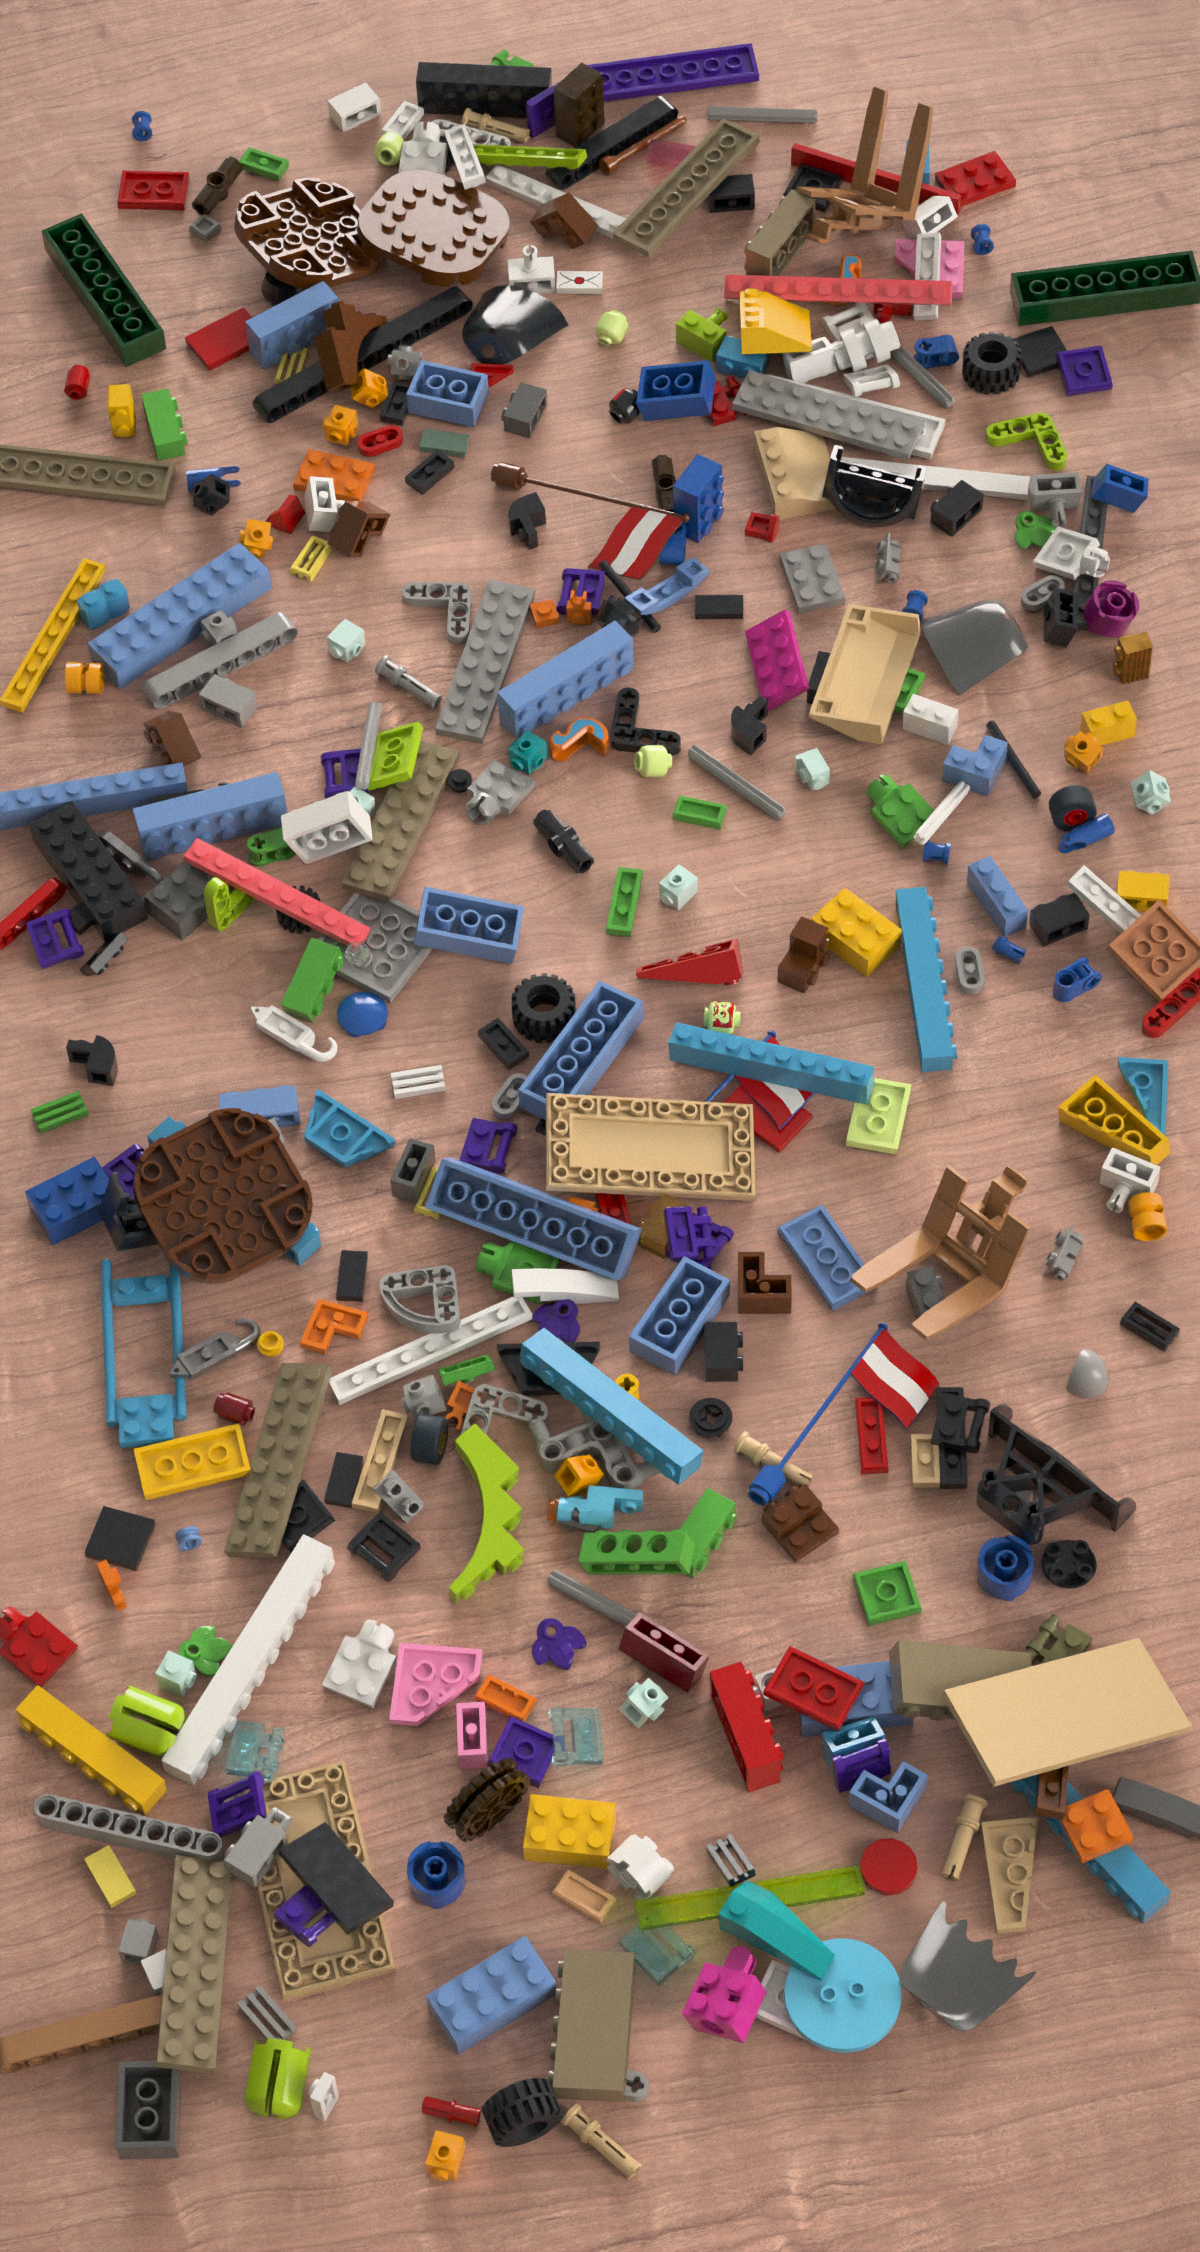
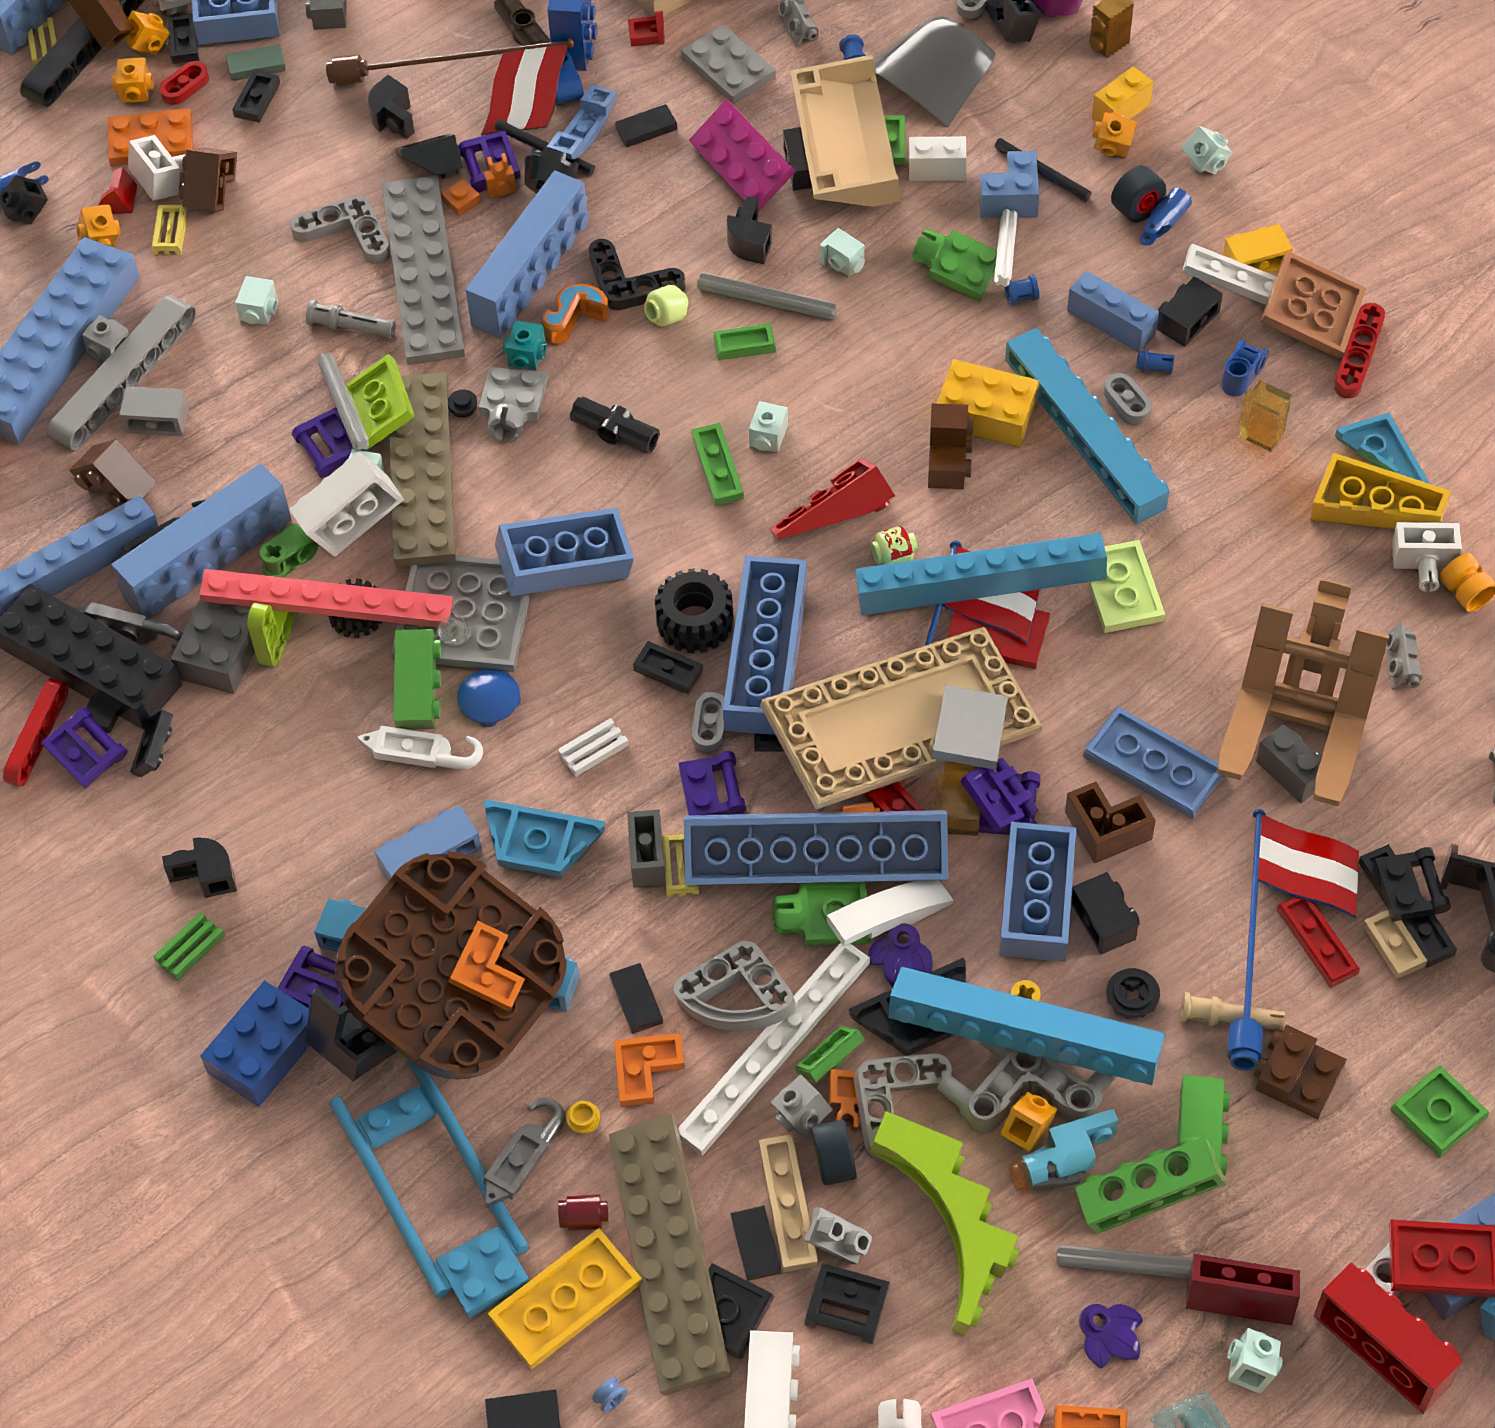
camera: 25 degrees left, 0 degrees up
none -> black slope [394,134,464,179]
none -> orange plate [448,921,525,1012]
none -> light grey tile [932,685,1008,770]
none -> clear yellow brick [1238,380,1292,452]

